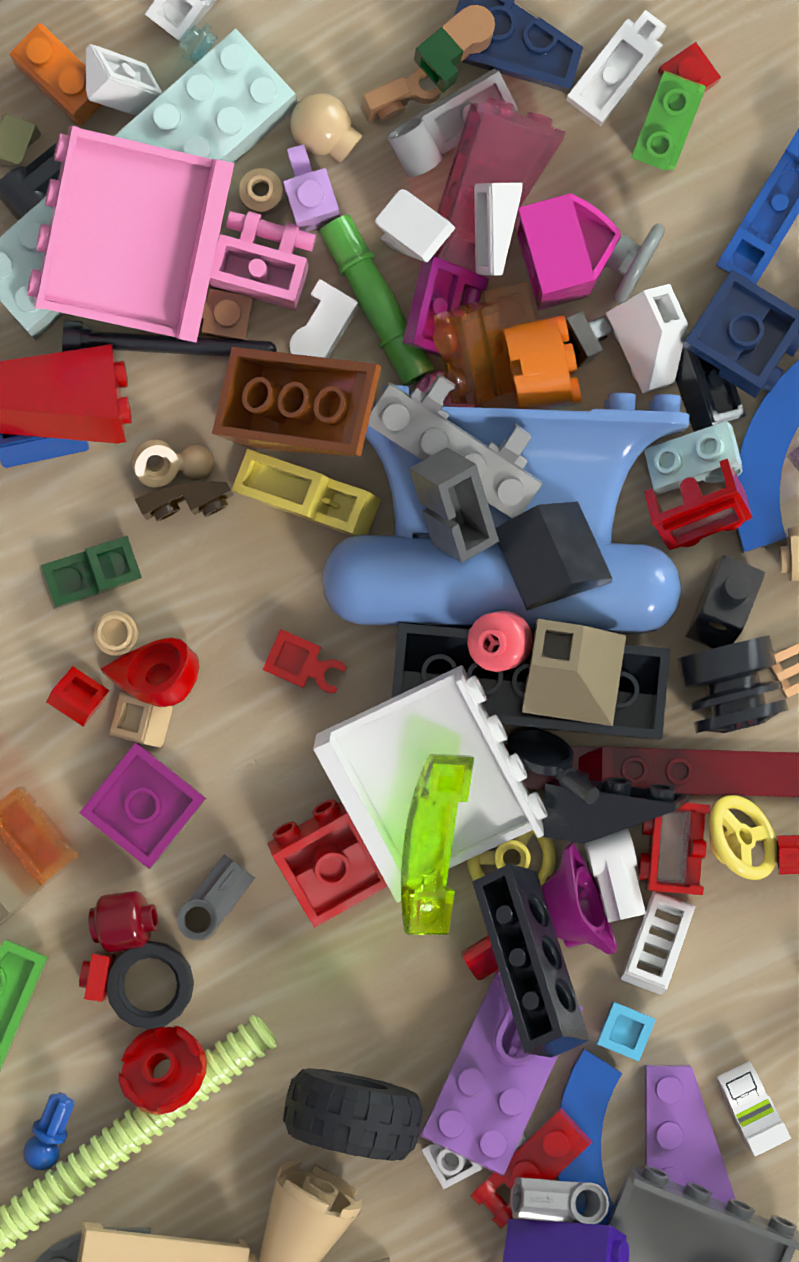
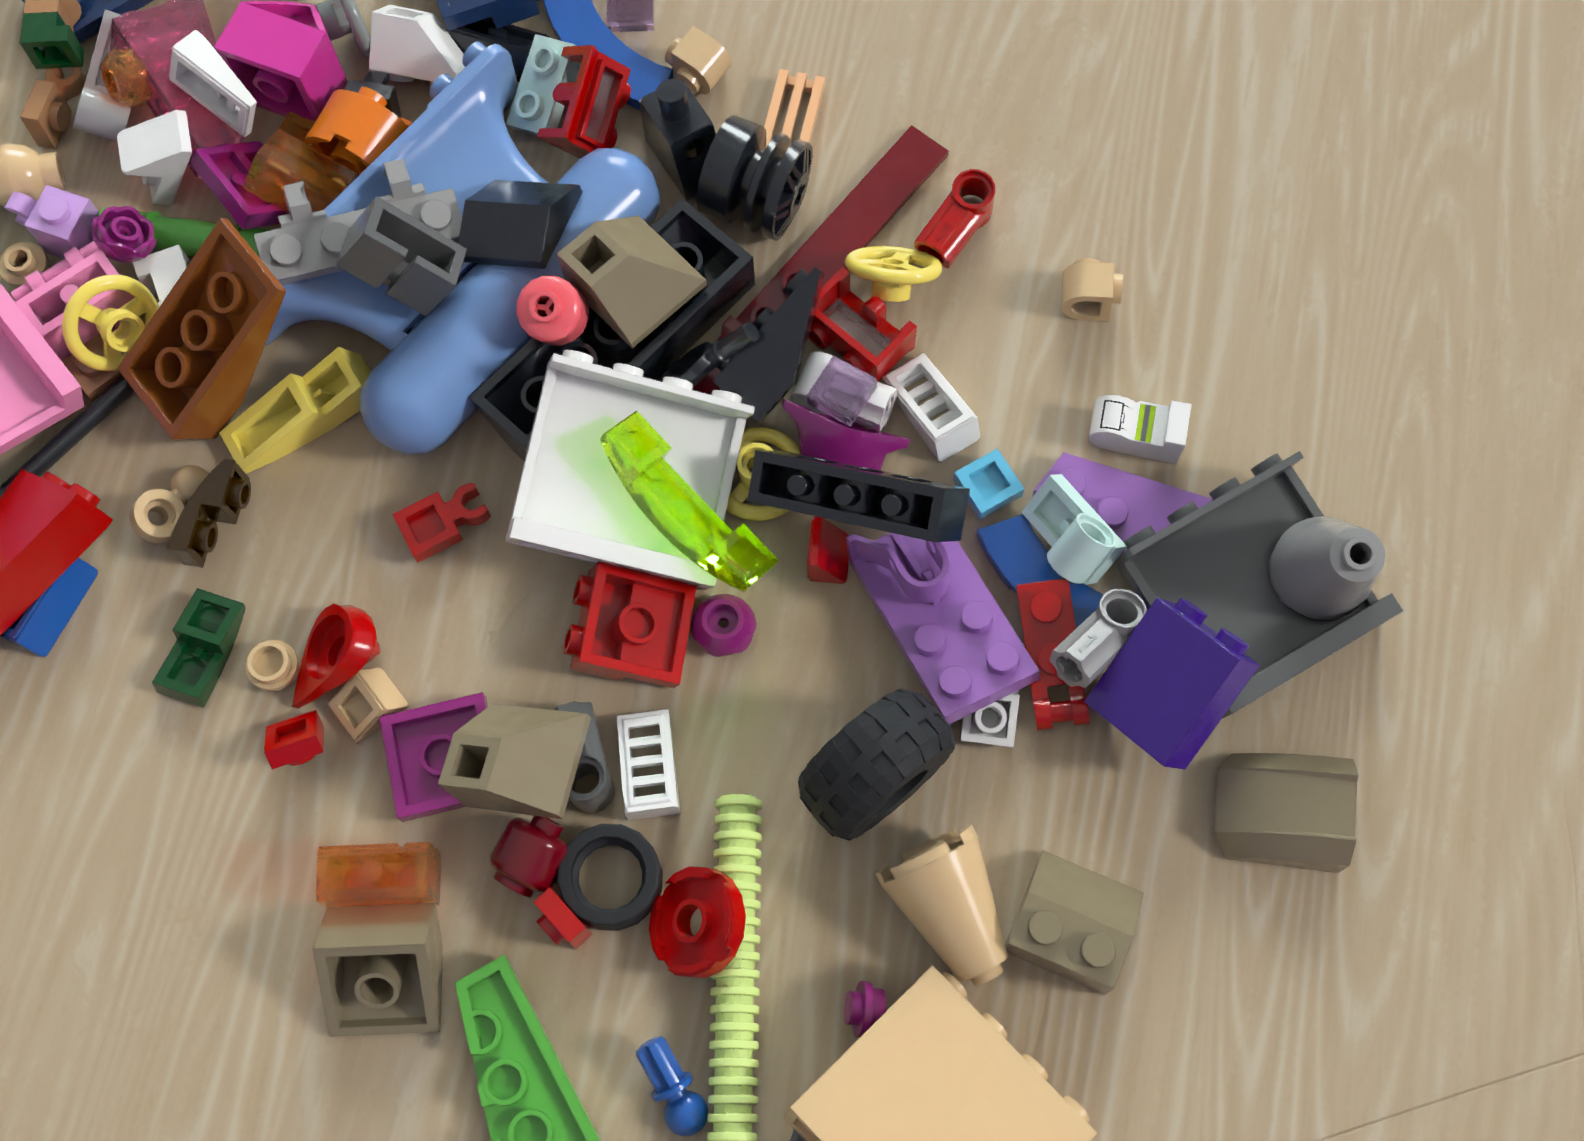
camera: 50 degrees left, 15 degrees down
none -> light yellow piece [62,275,159,372]
none -> magenta plate [91,206,157,263]
none -> clear orange plate [100,47,153,107]
none -> dark tan slope [438,704,591,819]
none -> white slope [617,709,681,821]
none -> magenta plate [692,594,757,657]
none -> clear purple tile [807,356,877,427]
none -> magenta plate [844,981,886,1038]
none -> light aqua plate [1021,474,1127,585]

